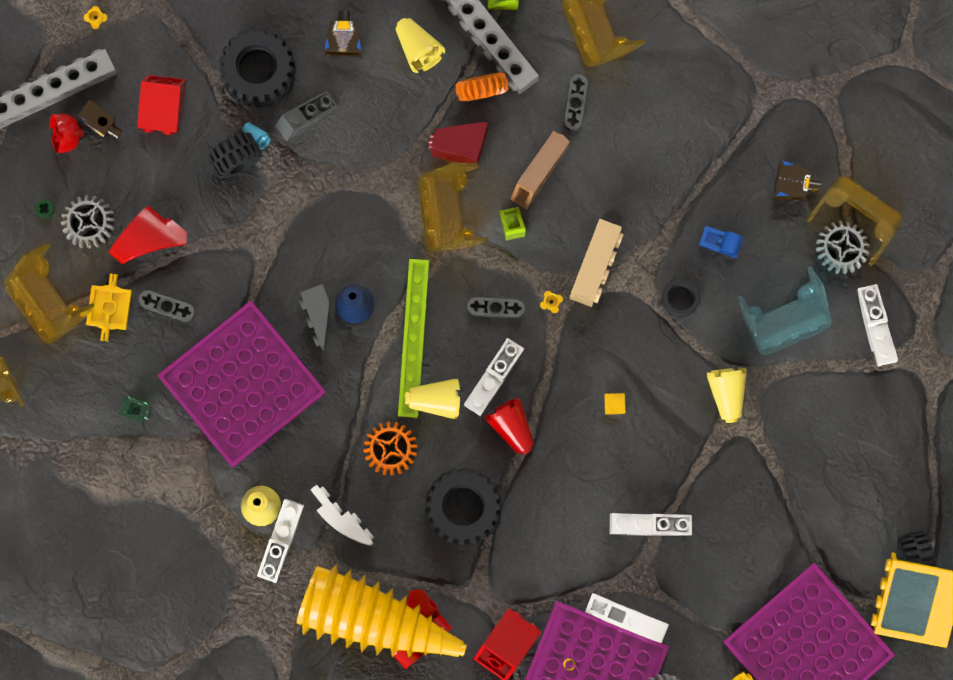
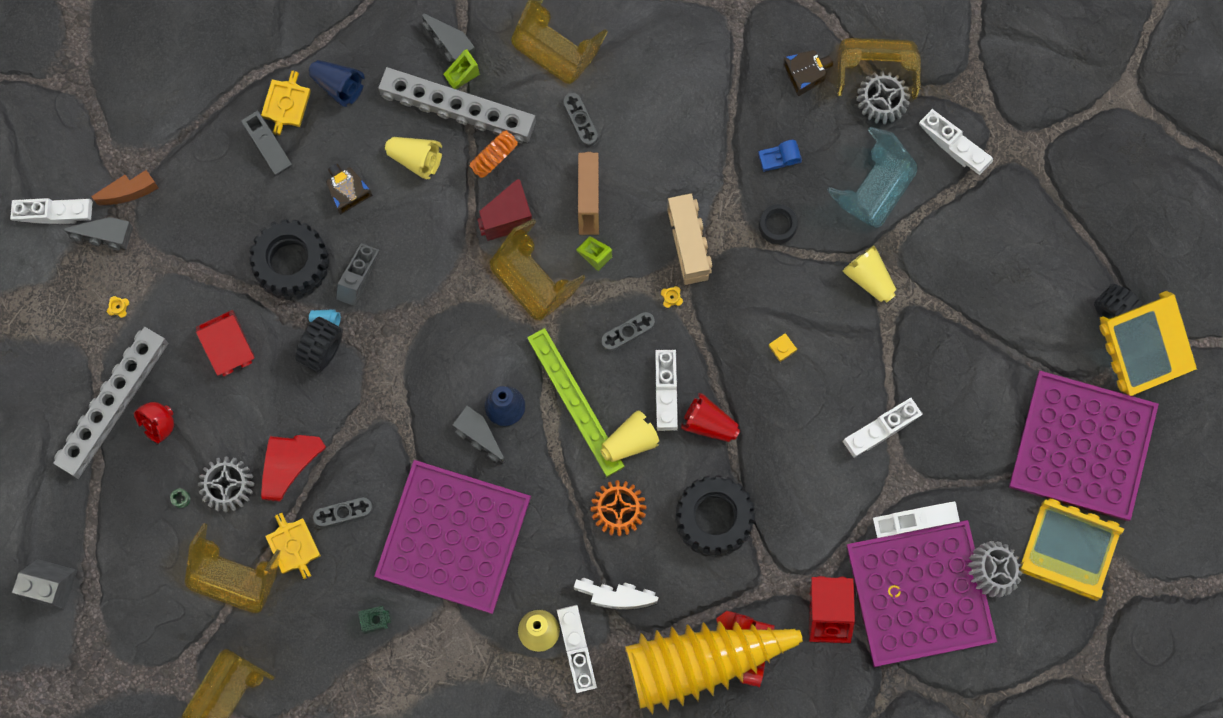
camera: 30 degrees left, 5 degrees down
dark brown torso [78,100,123,140] -> none

